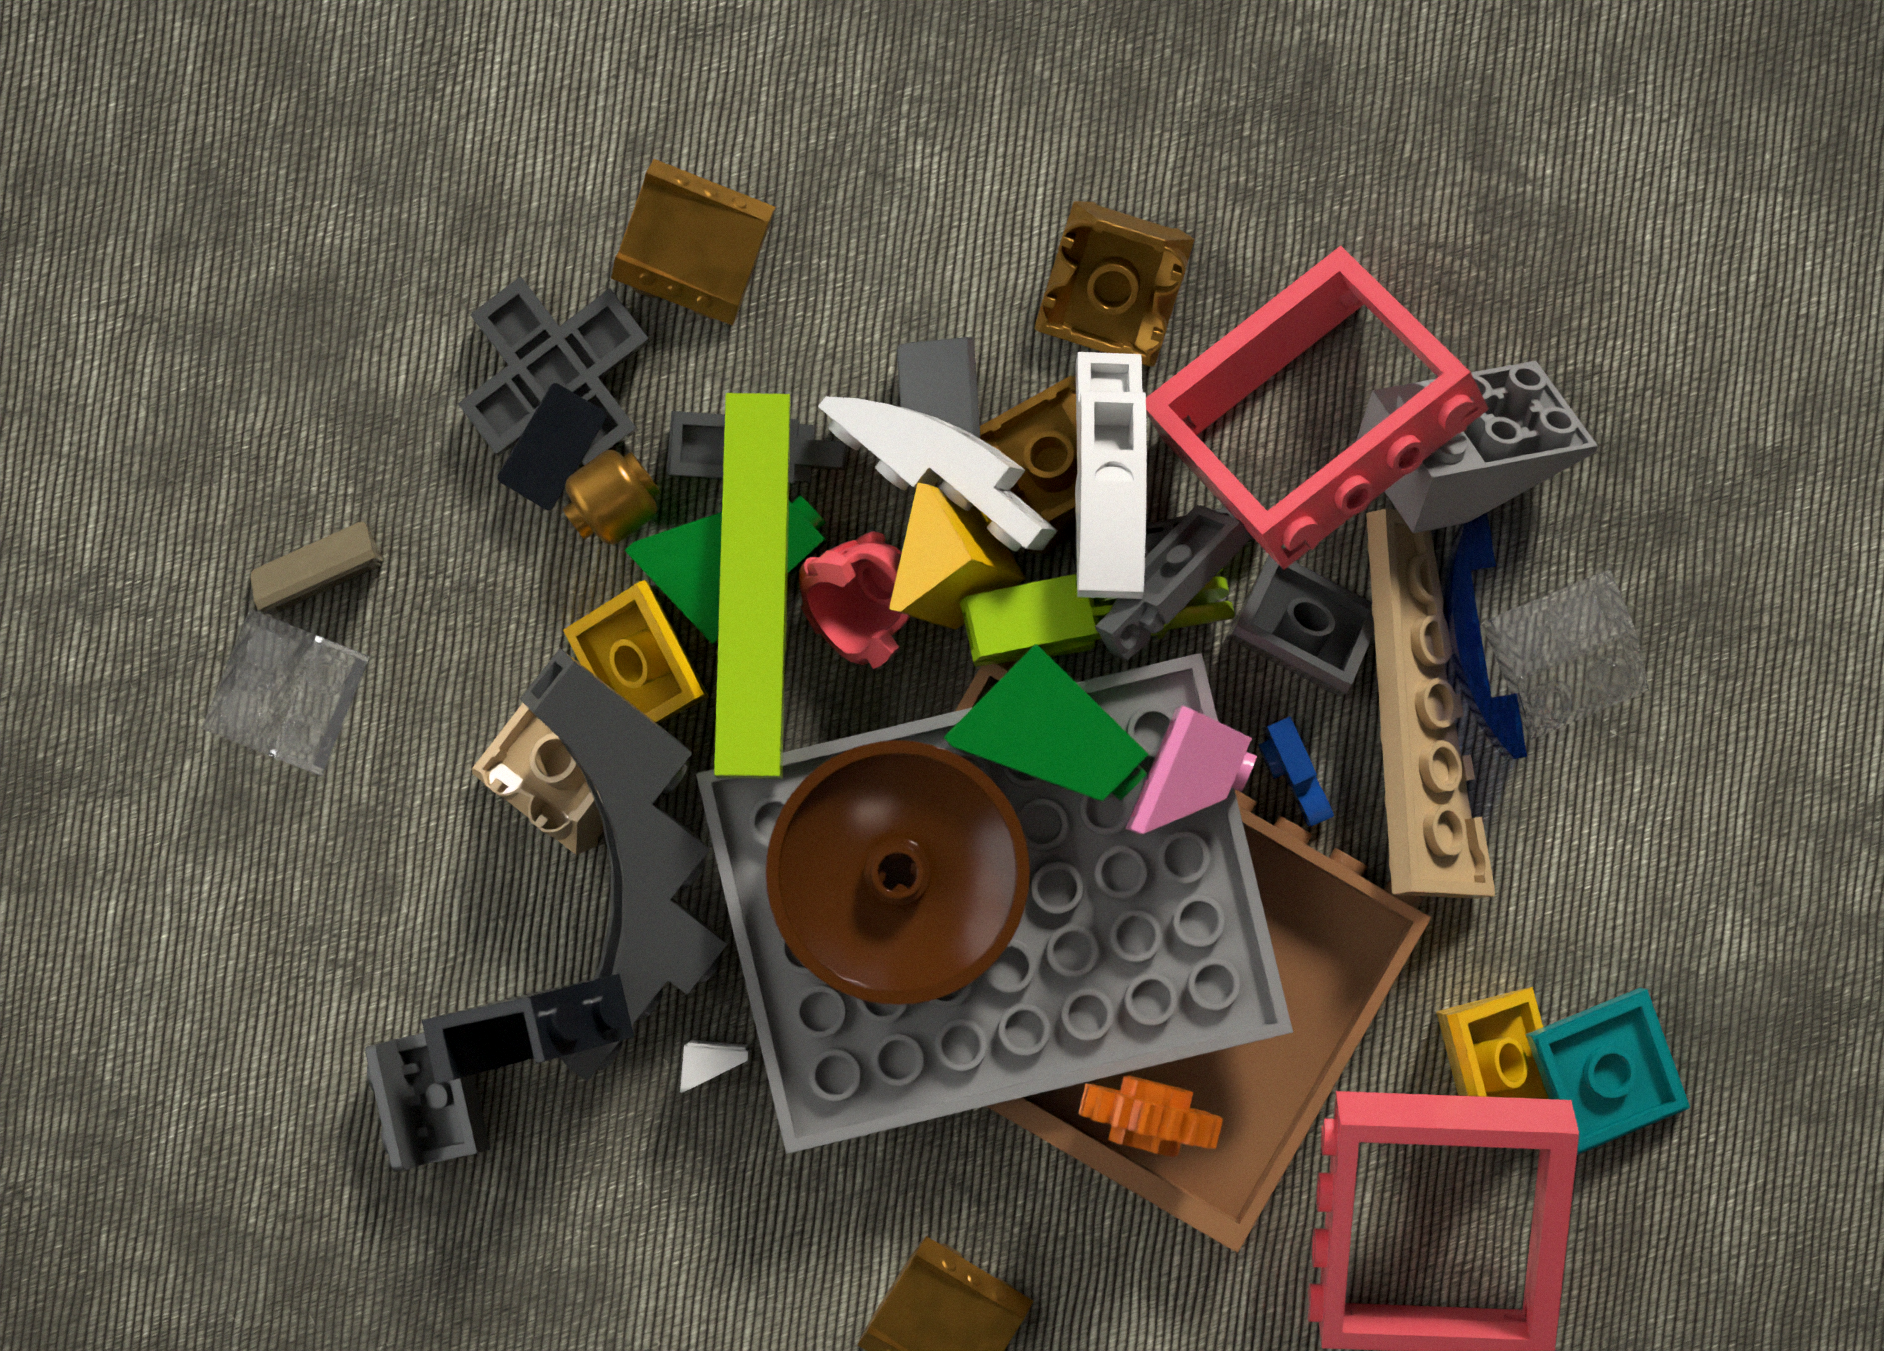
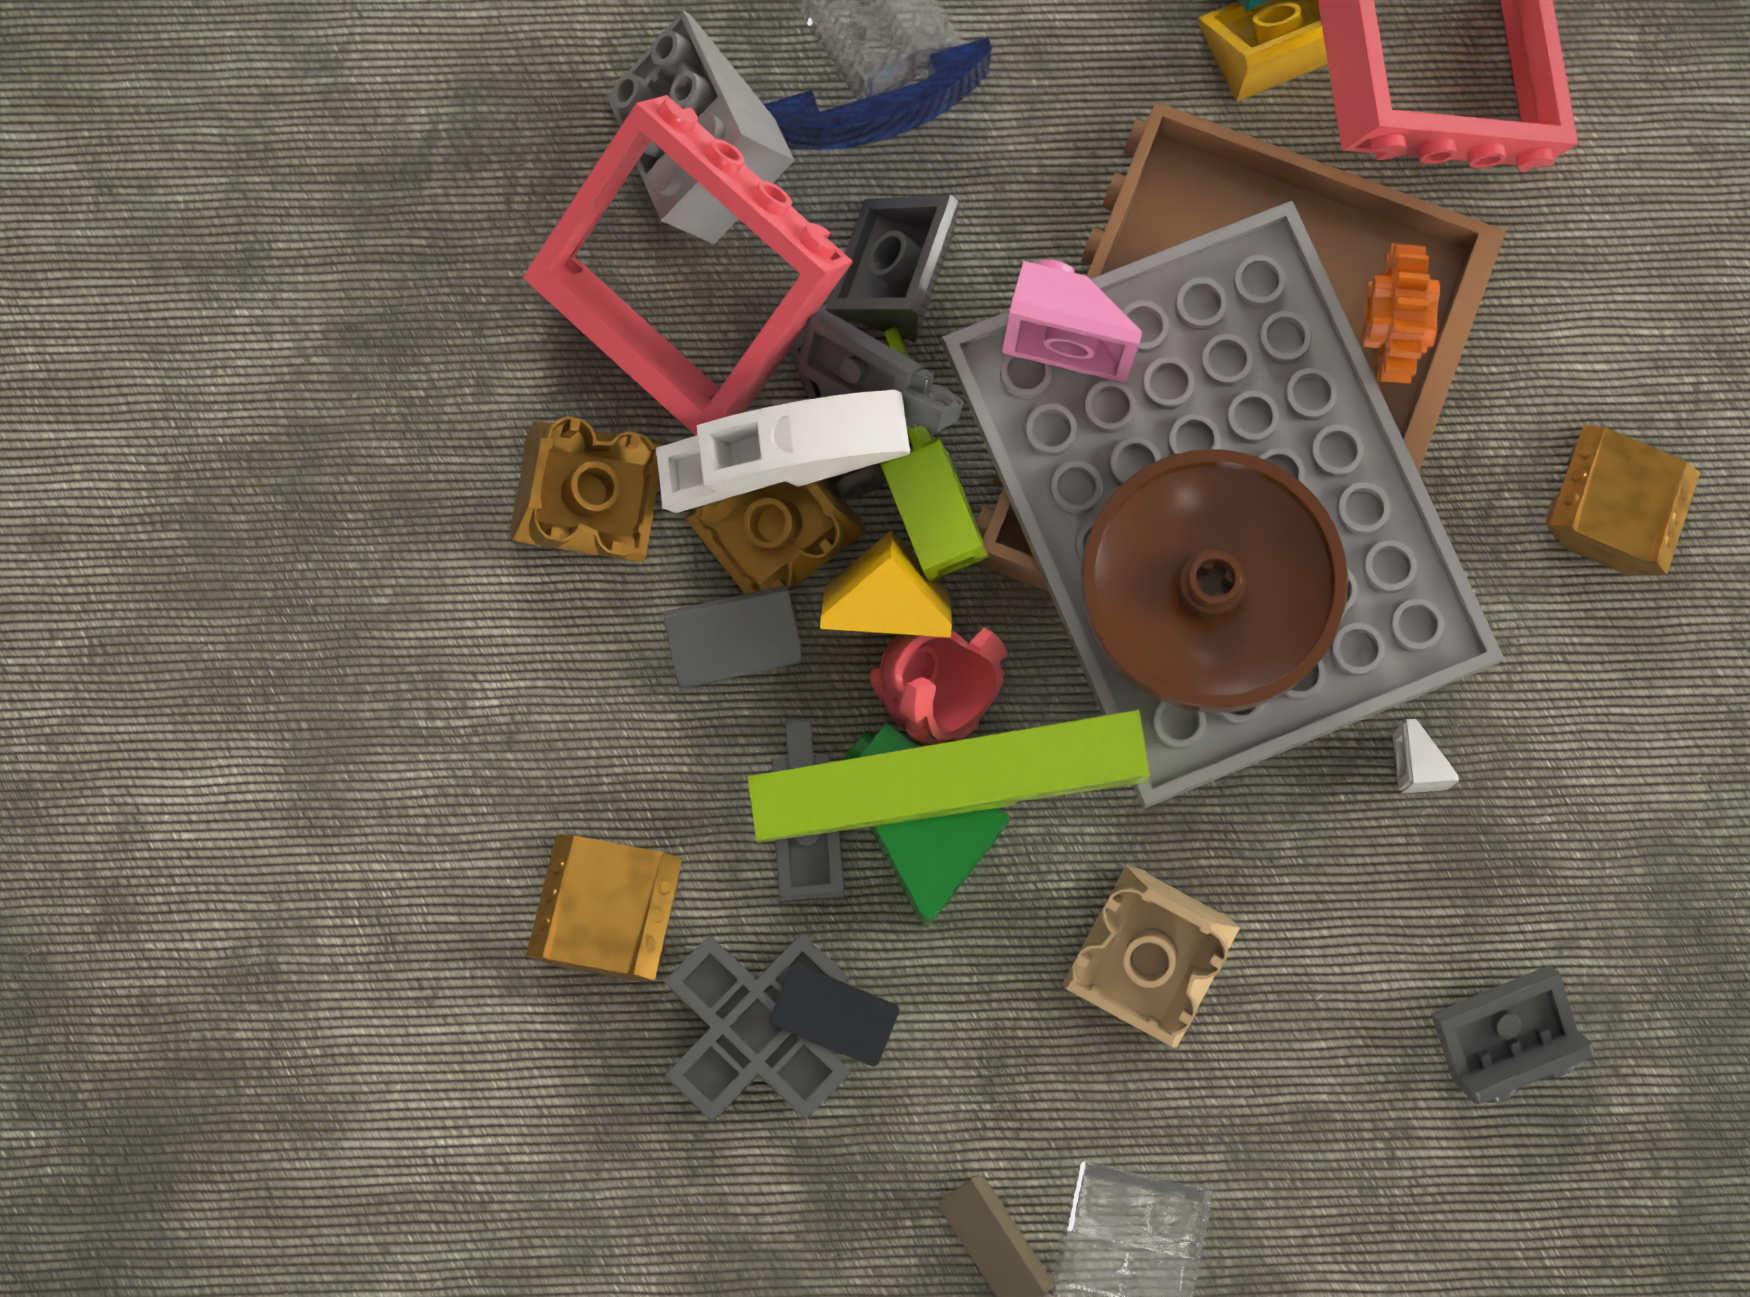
camera: 100 degrees left, 10 degrees down
black panel [421,974,634,1084] -> none
dark grey arch [520,648,727,1082] -> none
pearl gold head [562,450,661,545] -> none
yellow slope [563,580,709,724] -> none
white slope [818,396,1058,552] -> none
green slope [943,644,1149,802] -> none
blue plate [1258,716,1334,827] -> none
tan wing [1366,508,1495,899] -> none

